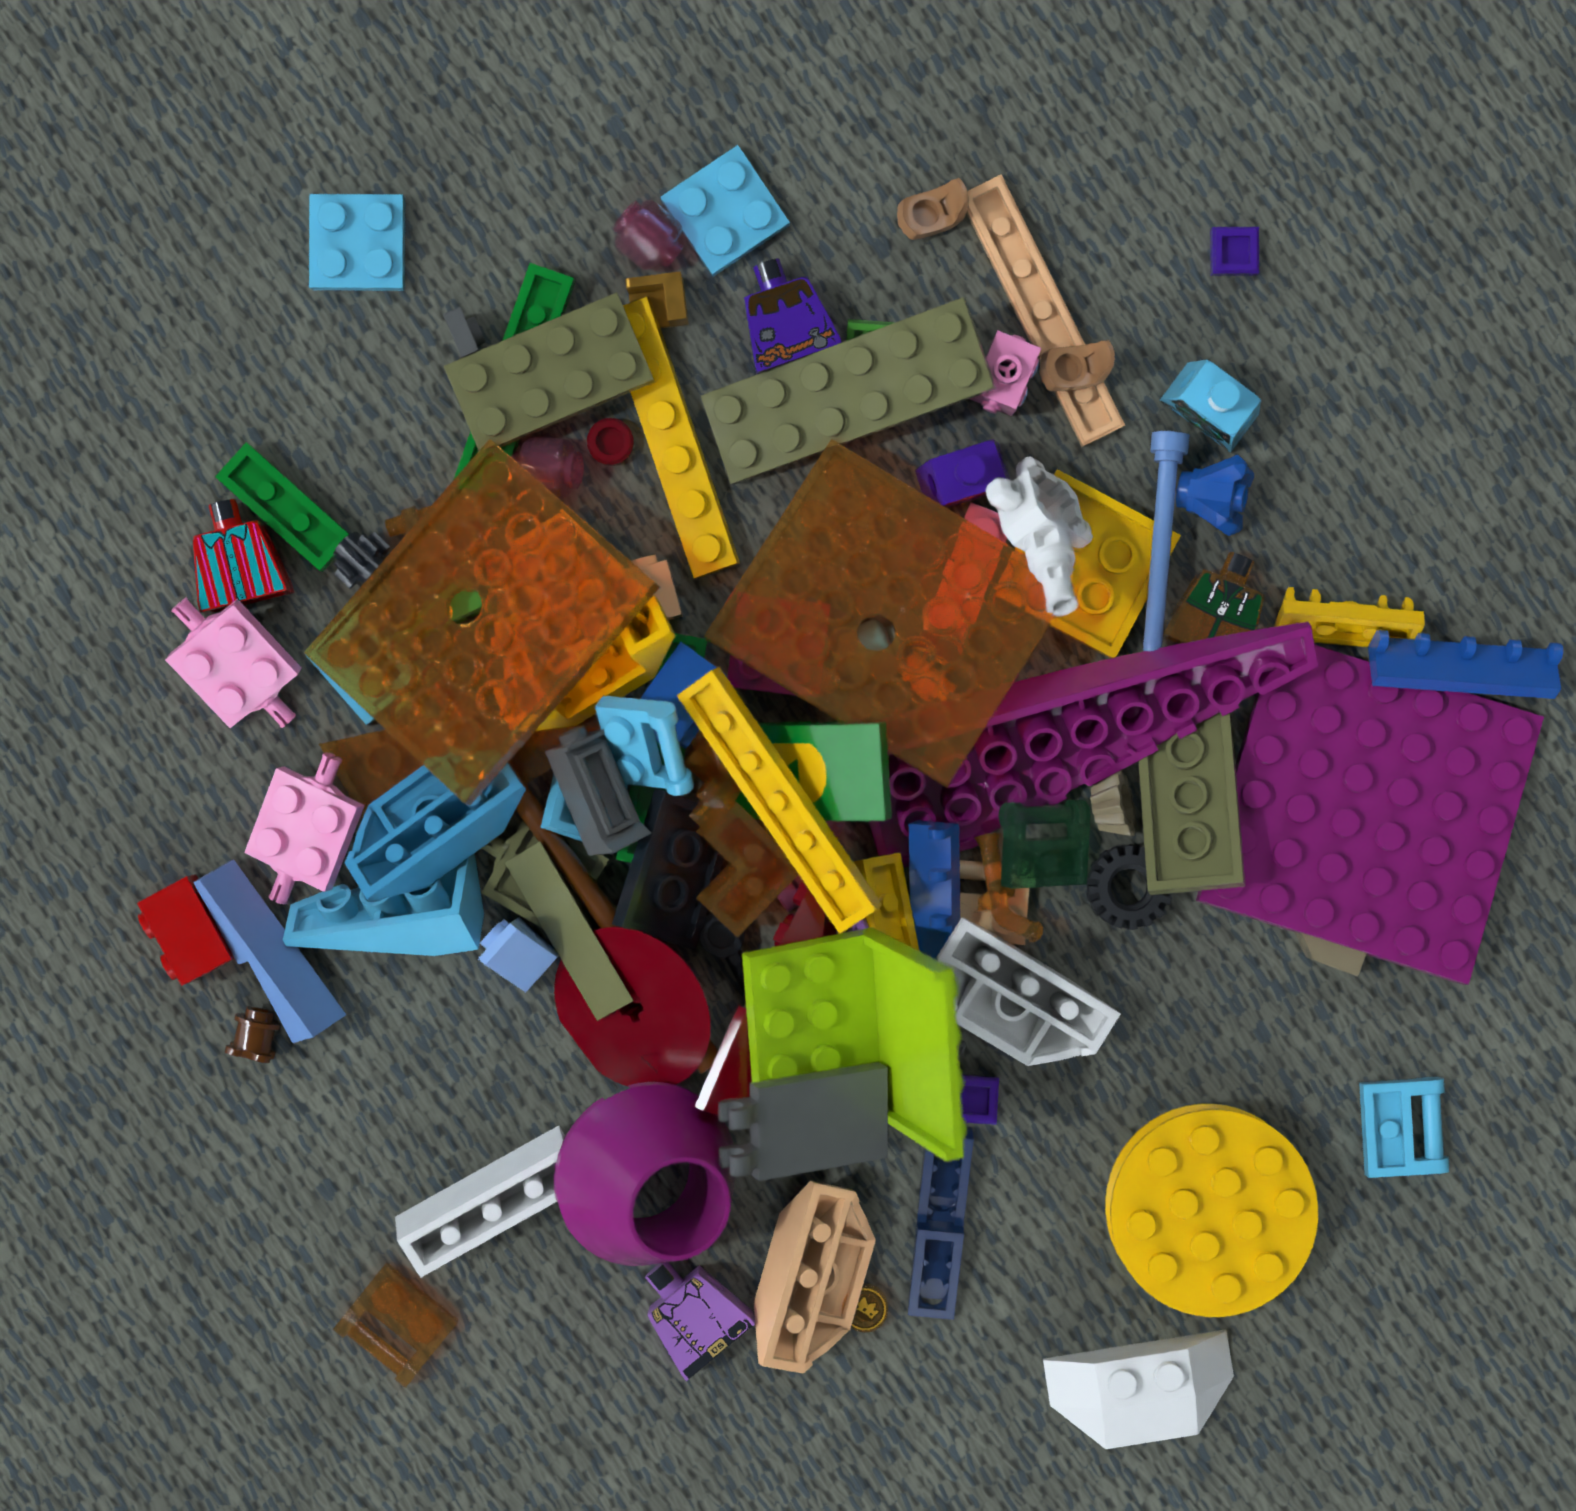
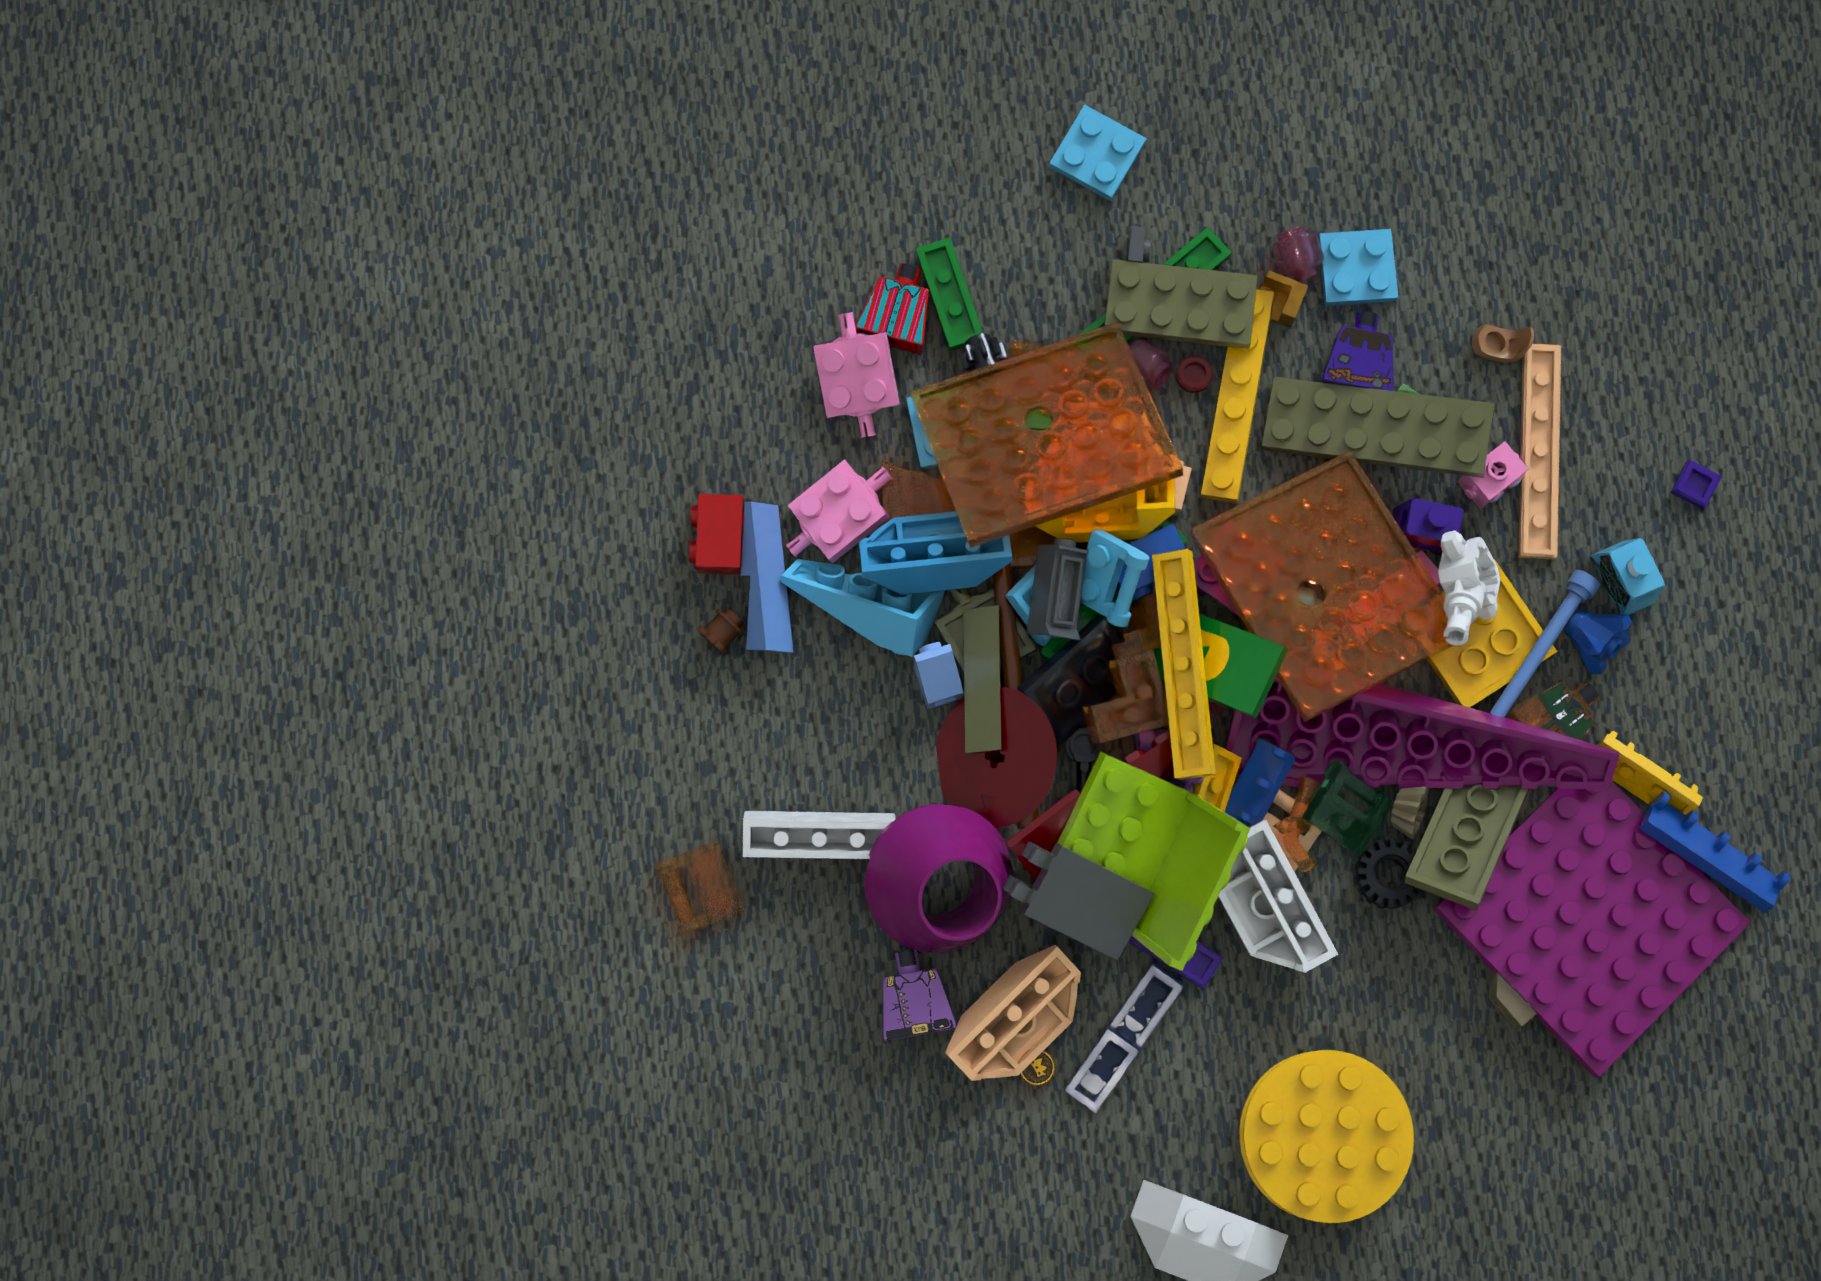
camera: 25 degrees right, 10 degrees down
medium nougat hair [1039,340,1115,391] -> none
medium azure plate [1359,1077,1449,1178] -> none

